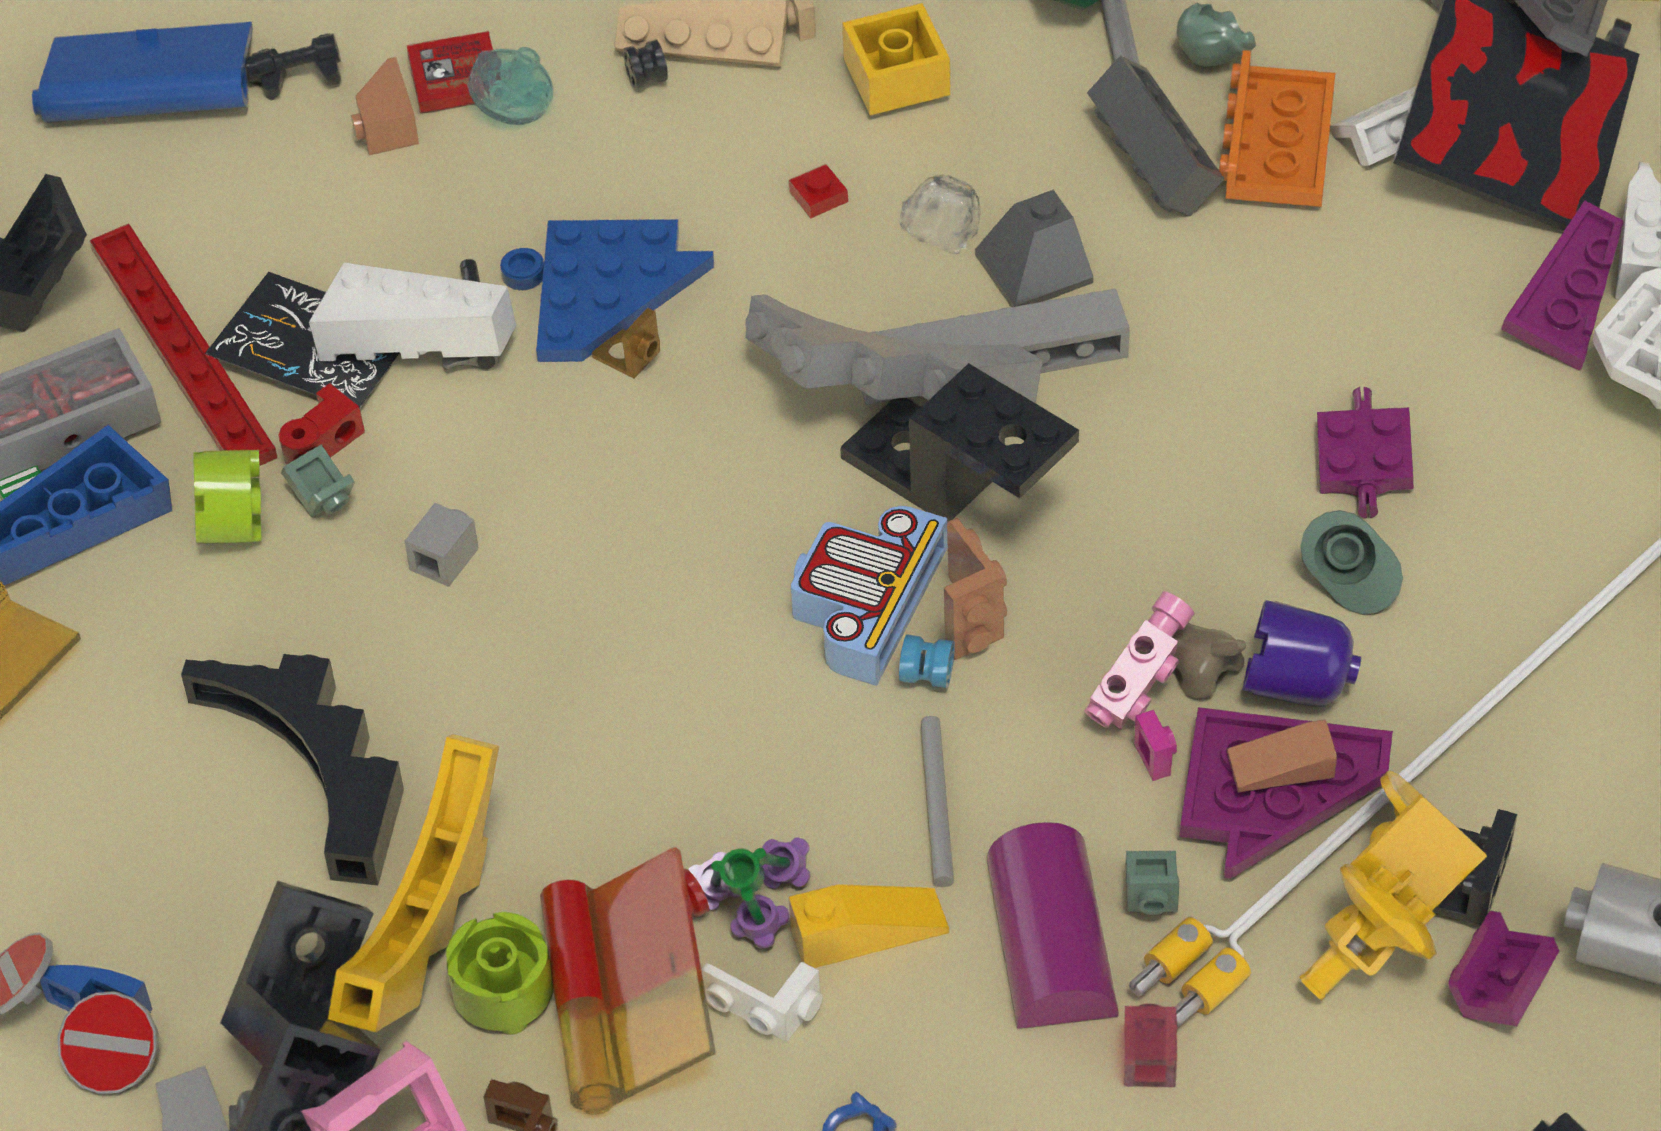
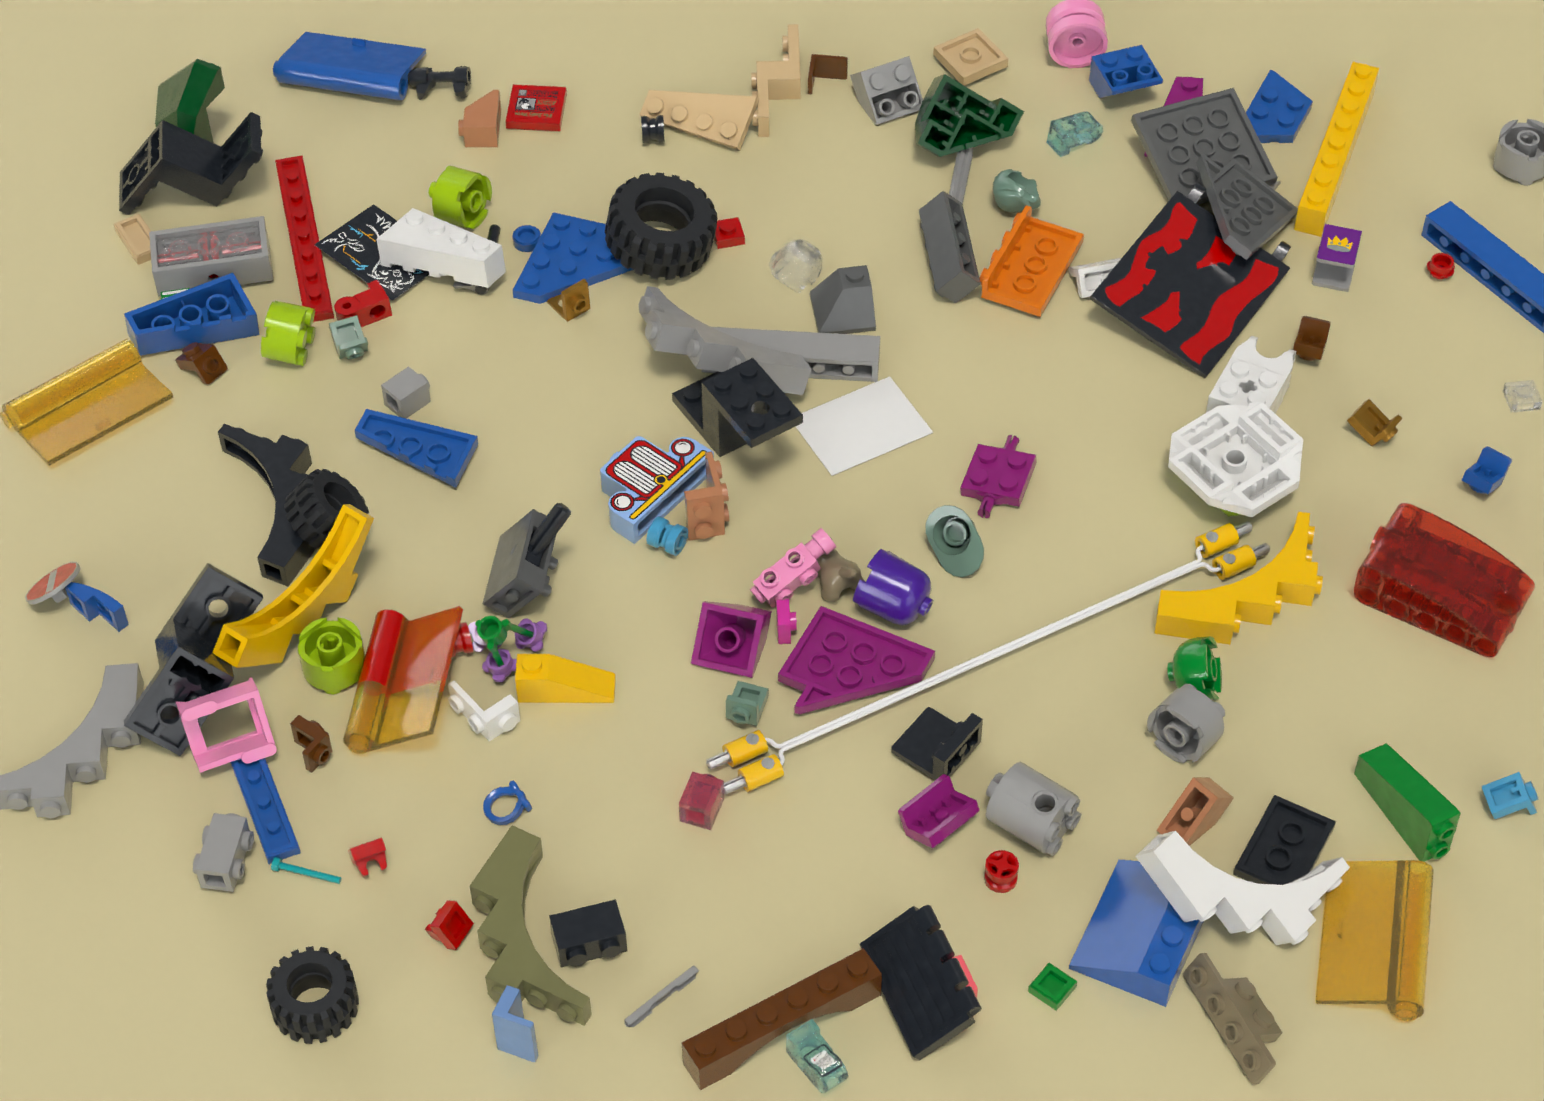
camera: 15 degrees right, 0 degrees up
red piece [58,992,158,1094] -> none
clear light blue tile [468,47,553,125] -> none
yellow brick [842,3,950,115] -> none
light grey bar [921,716,954,887] -> none
magenta brick [987,822,1118,1029] -> none
nougat slope [1227,719,1337,792] -> none
yellow piece [1299,770,1487,1000] -> none
magenta wing [1501,201,1624,371] -> none
none -> reddish brown bracket [175,342,228,384]
none -> black tyre [284,469,369,549]
none -> blue wing [355,409,478,488]
none -> lime brick [428,165,492,229]
none -> dark grey piece [482,503,571,618]
none -> black tyre [605,172,718,280]
none -> magenta slope [691,601,772,678]
none -> white sticker [796,376,933,476]
none -> red wheel [984,850,1019,893]

